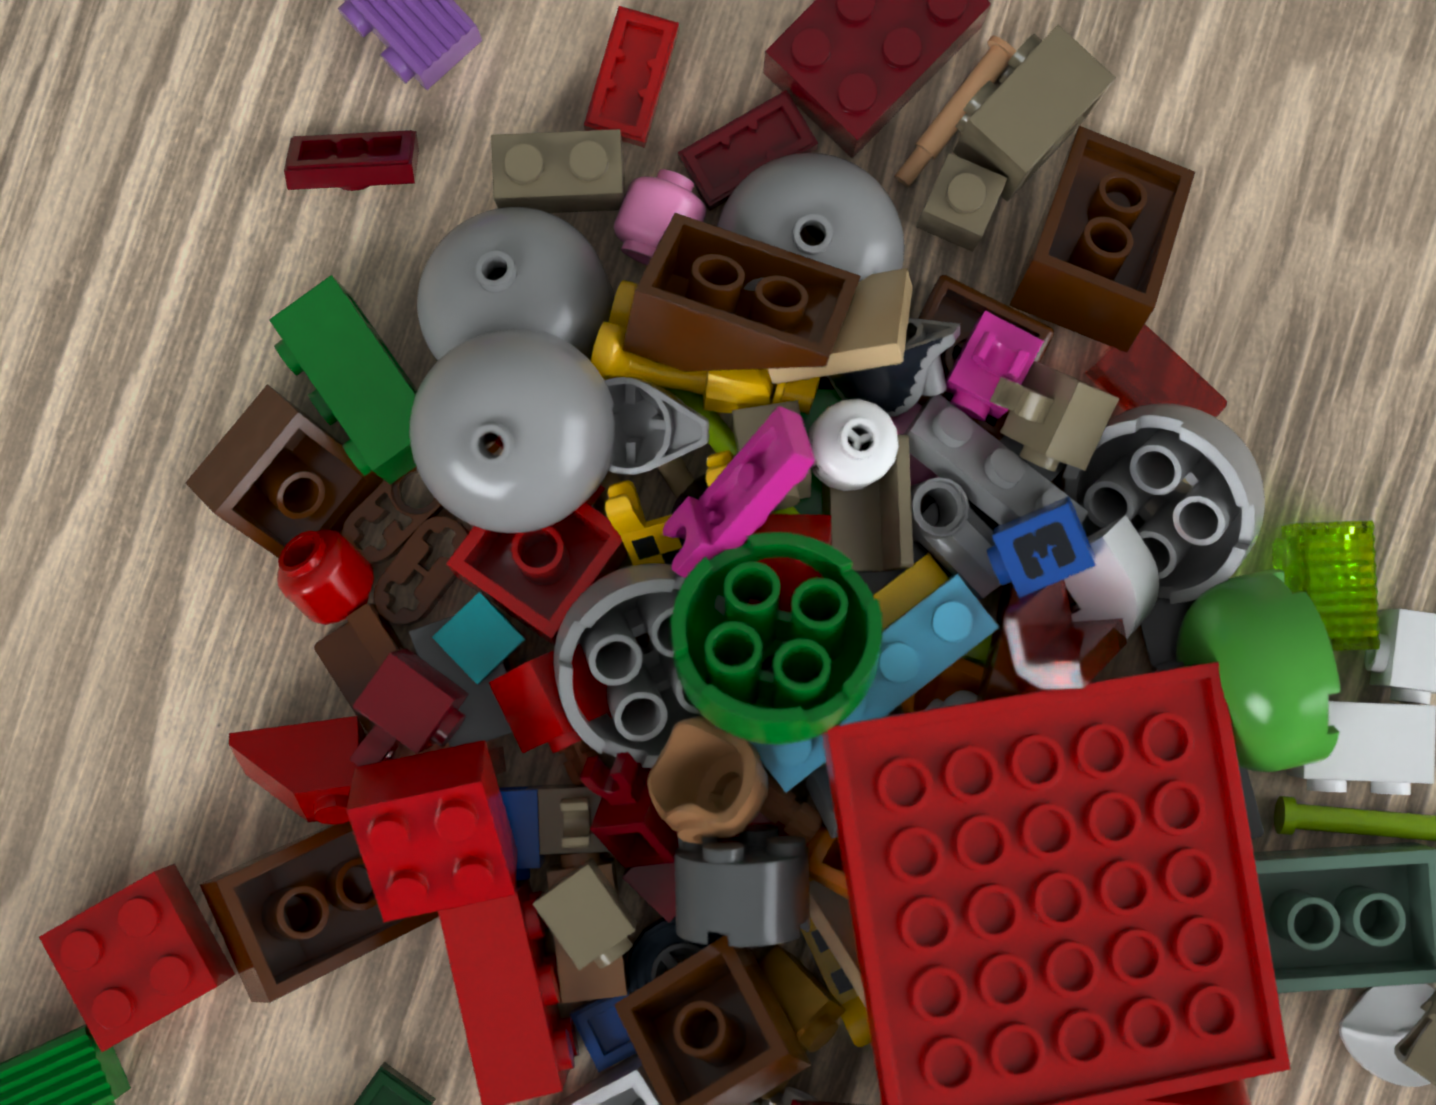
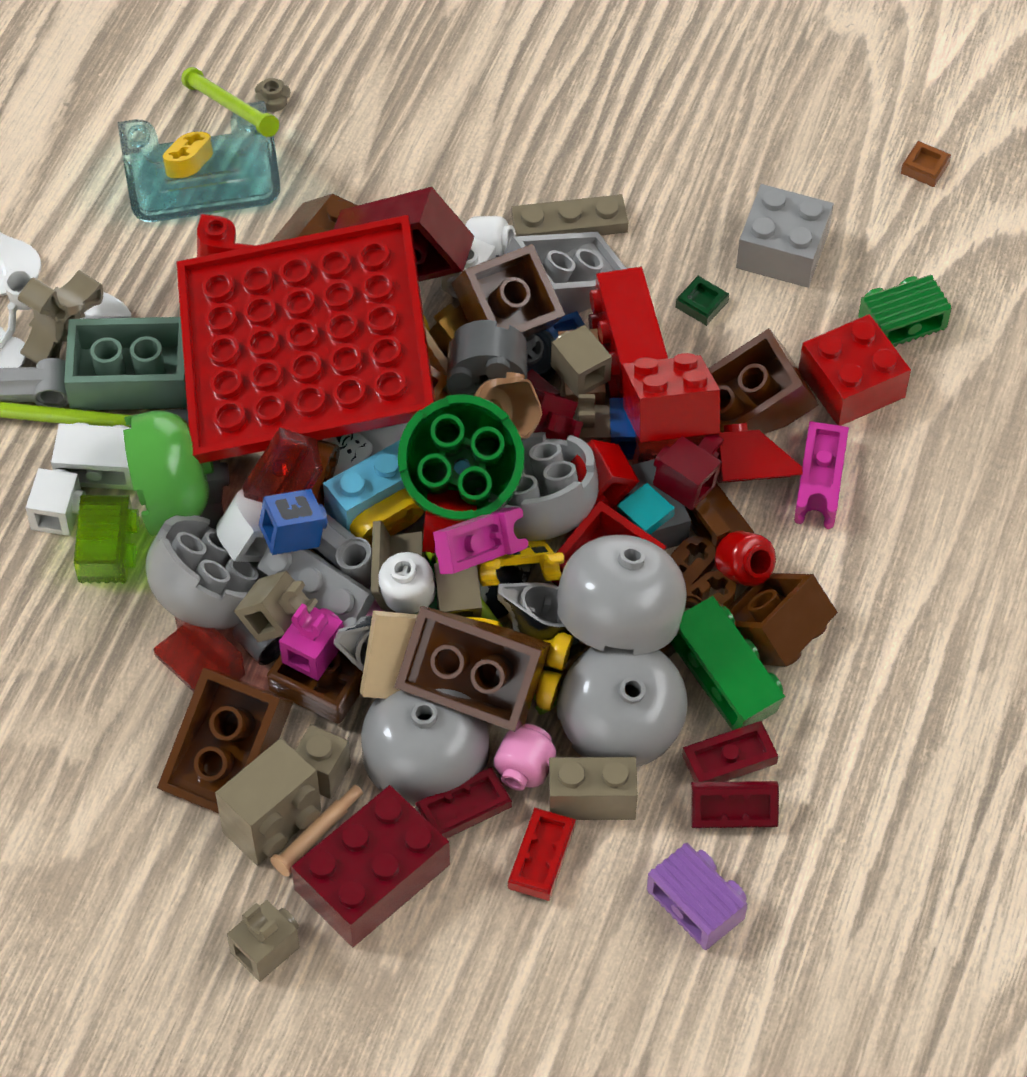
camera: 175 degrees left, 30 degrees down
none -> dark red plate [682,721,778,782]
none -> dark pink plate [794,421,849,529]

